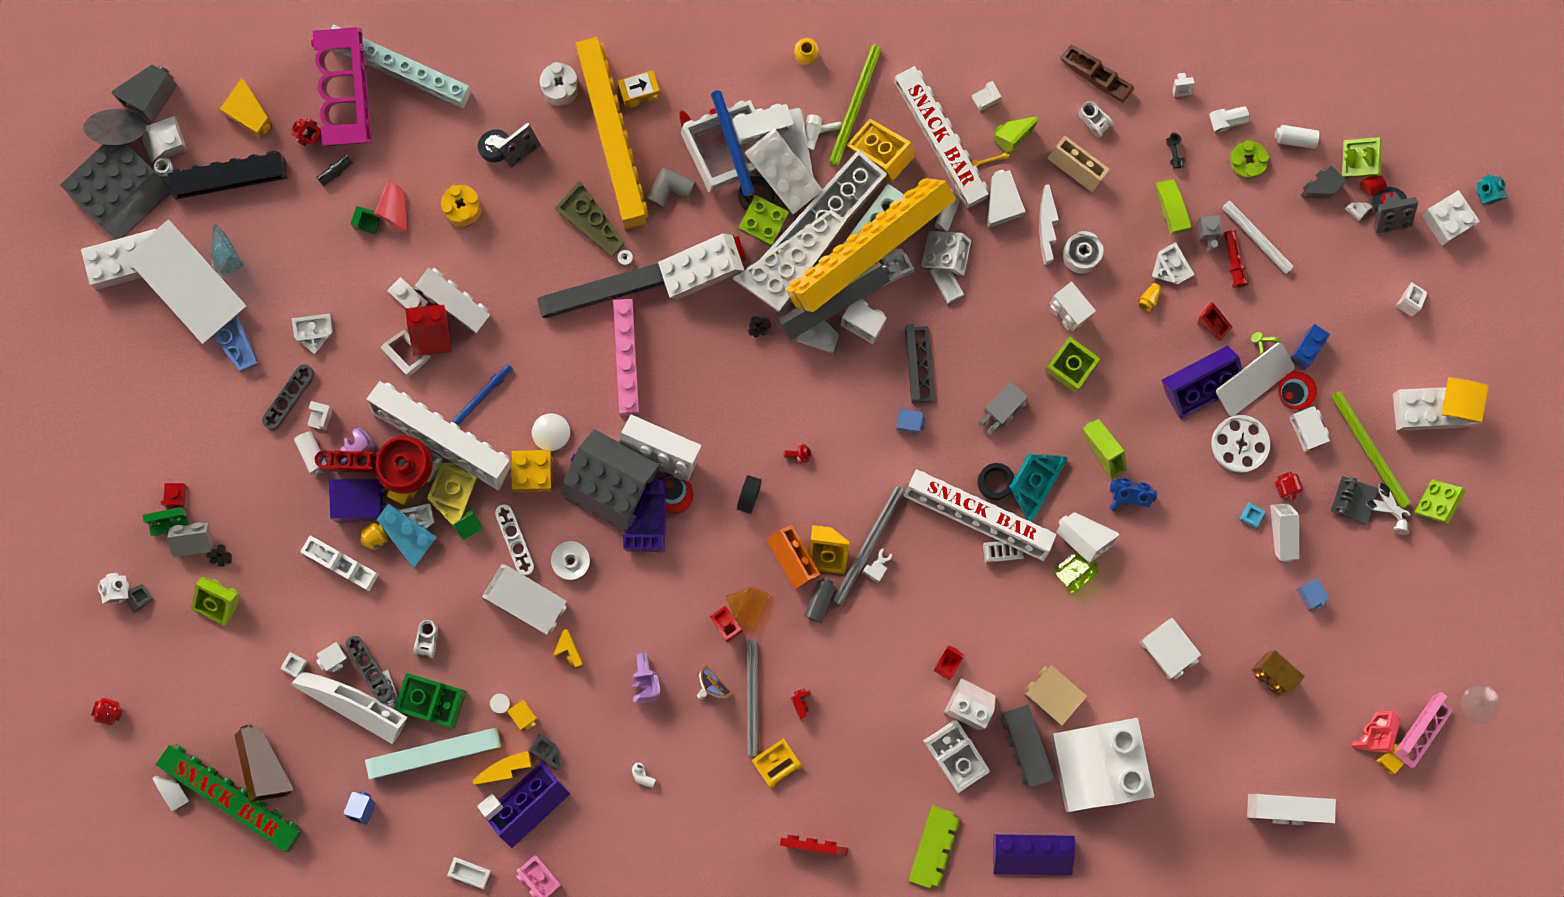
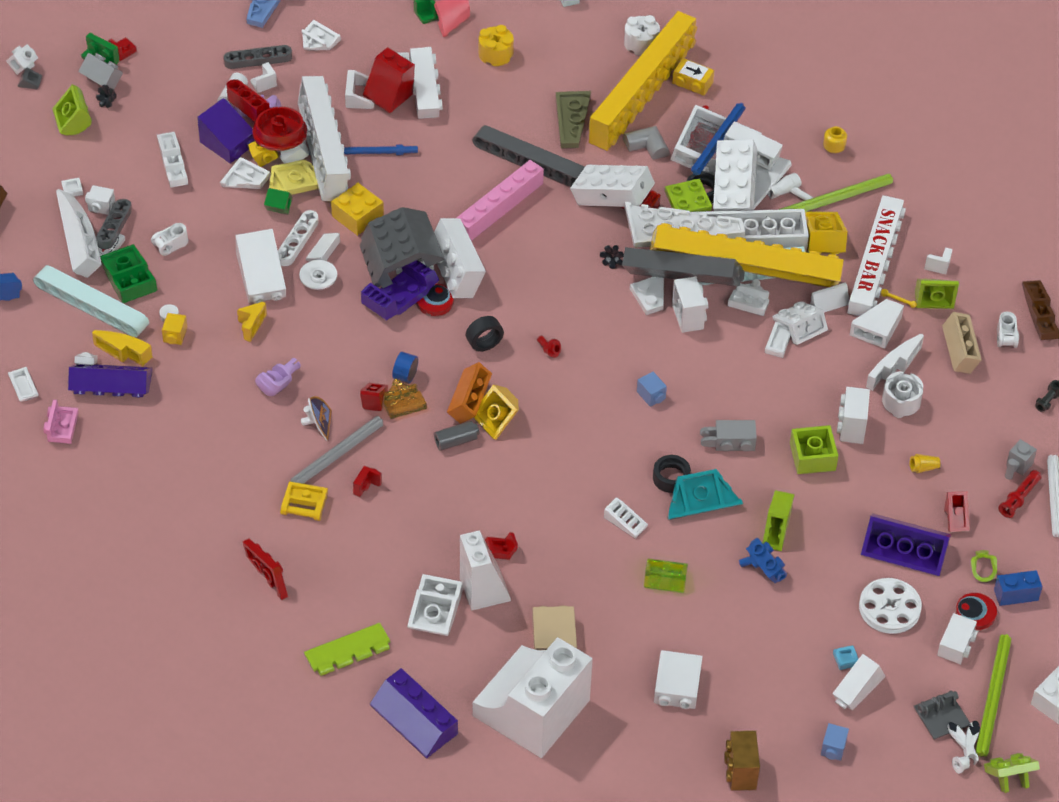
camera: 50 degrees right, 30 degrees down
yellow head [360,521,389,550] -> none
medium azure wing [377,503,436,568] -> none
dark grey plate [478,123,541,168] -> none
dark grey slope [528,734,561,771] -> none
white dish [532,413,570,451] -> none
white piece [618,250,633,265] -> none
white arm [632,763,656,788] -> none
light grey axle [833,486,905,606] -> none
white piece [862,548,892,584] -> none
white brick [904,469,1056,561] -> none
dark grey fence [905,324,934,403] -> none
dark grey slope [1000,704,1055,788] -> none
white slope [1056,512,1119,563] -> none
white slope [1152,242,1195,284] -> none
lime slope [1155,179,1191,235] -> none
white piece [1216,342,1295,416] -> none
red head [1275,471,1303,501] -> none
none -> white slope [306,233,340,262]
none -> blue piece [392,351,419,384]

